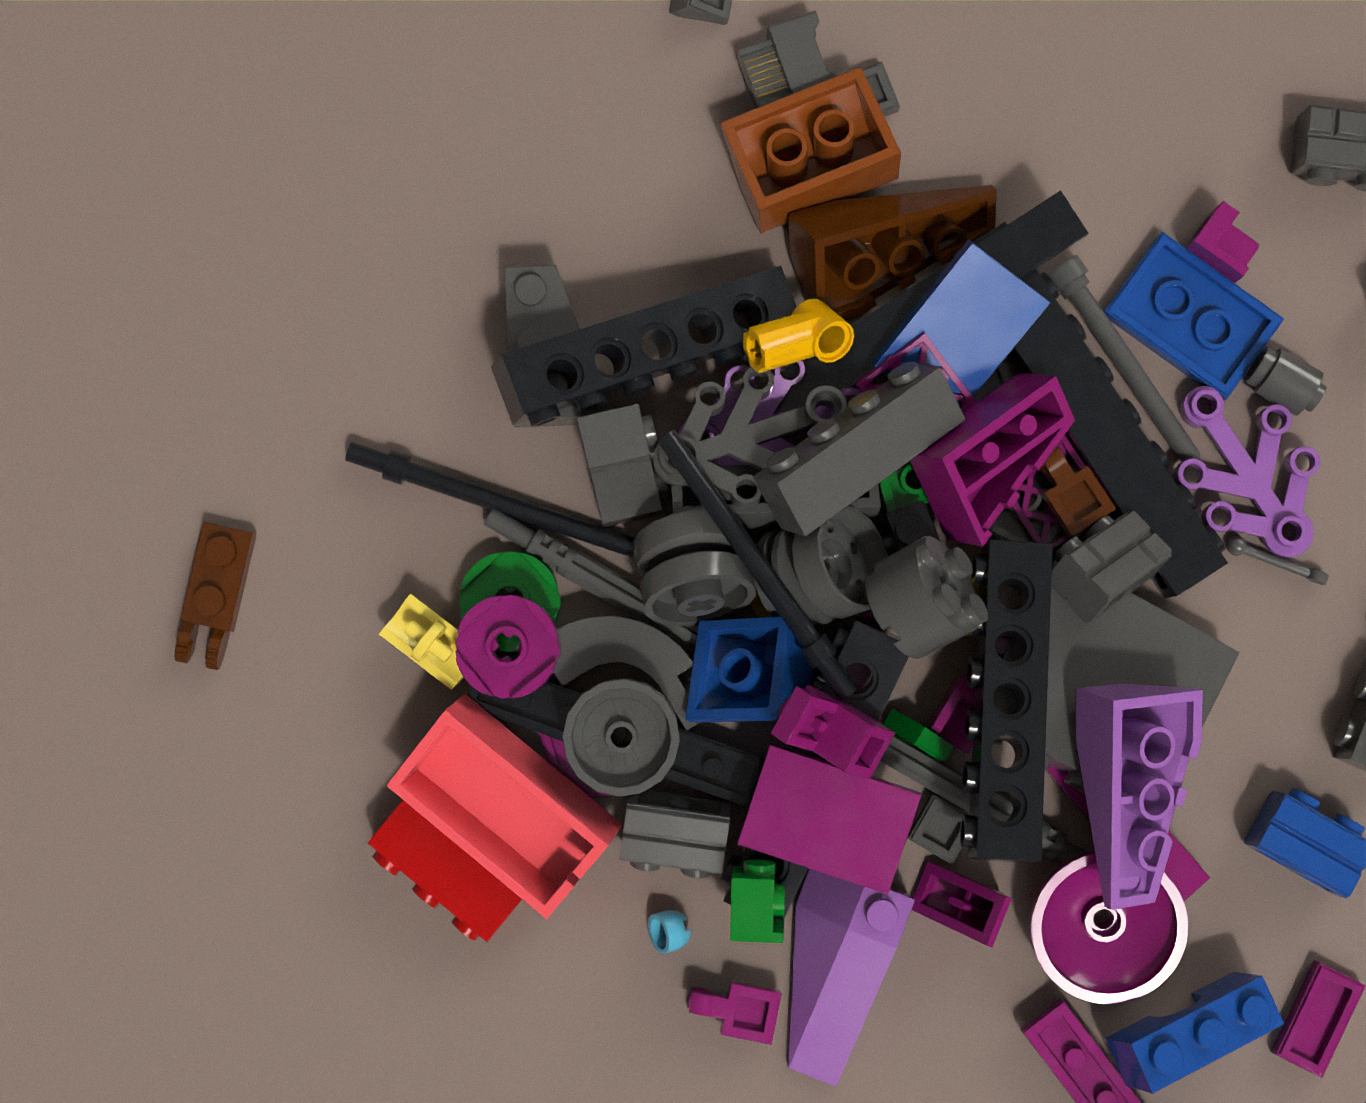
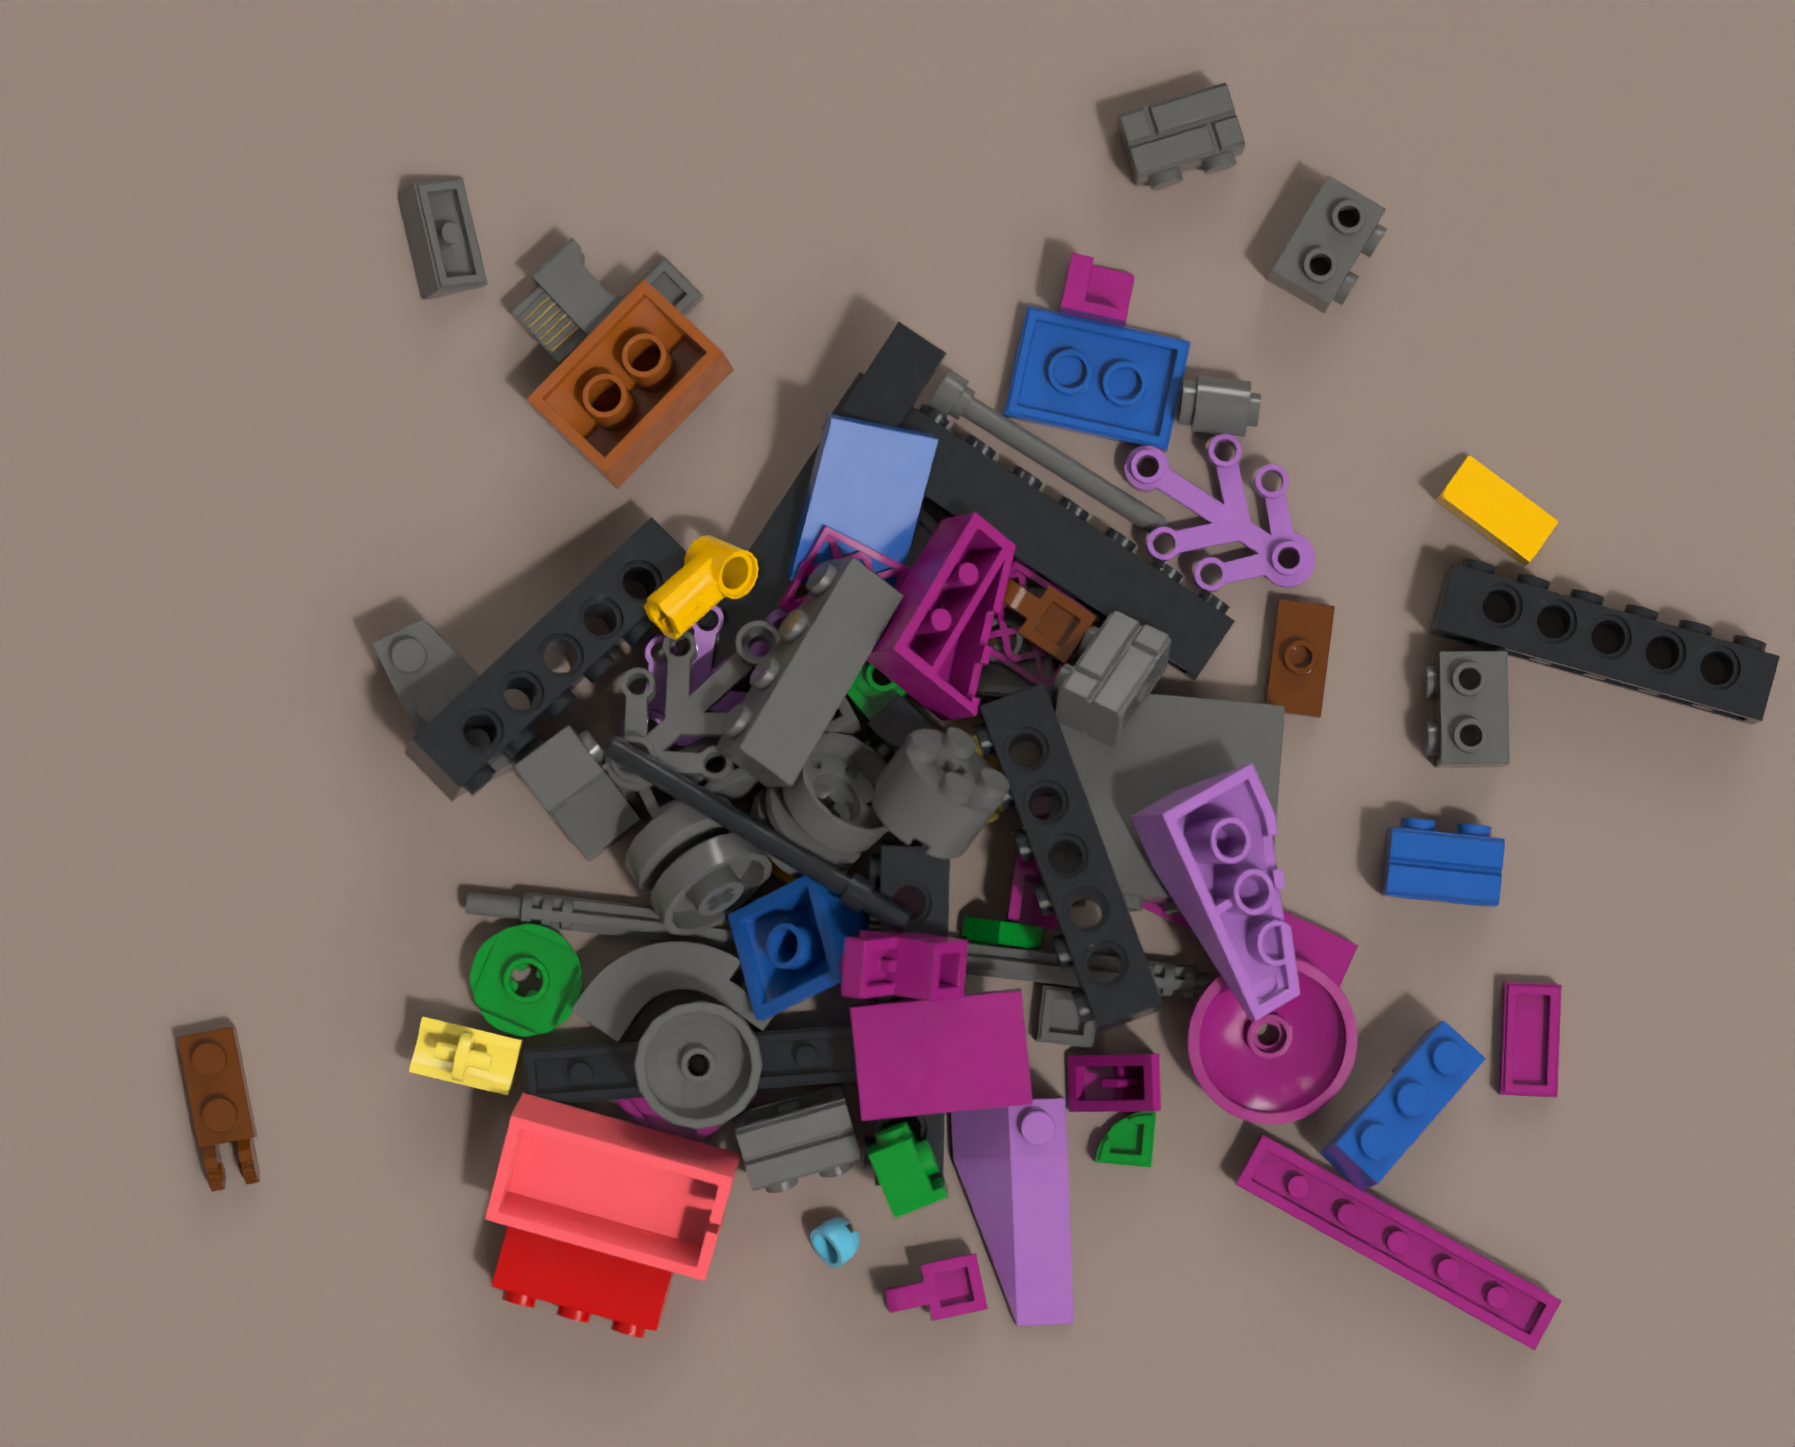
camera: 20 degrees left, 0 degrees up
black bar [345,442,635,557] -> none
magenta plate [455,595,561,699] -> none
reddish brown wedge [788,185,997,320] -> none
dark grey hinge [1227,536,1329,585] -> none
none -> green tile [1094,1111,1156,1167]
none -> reddish brown plate [1264,599,1335,718]

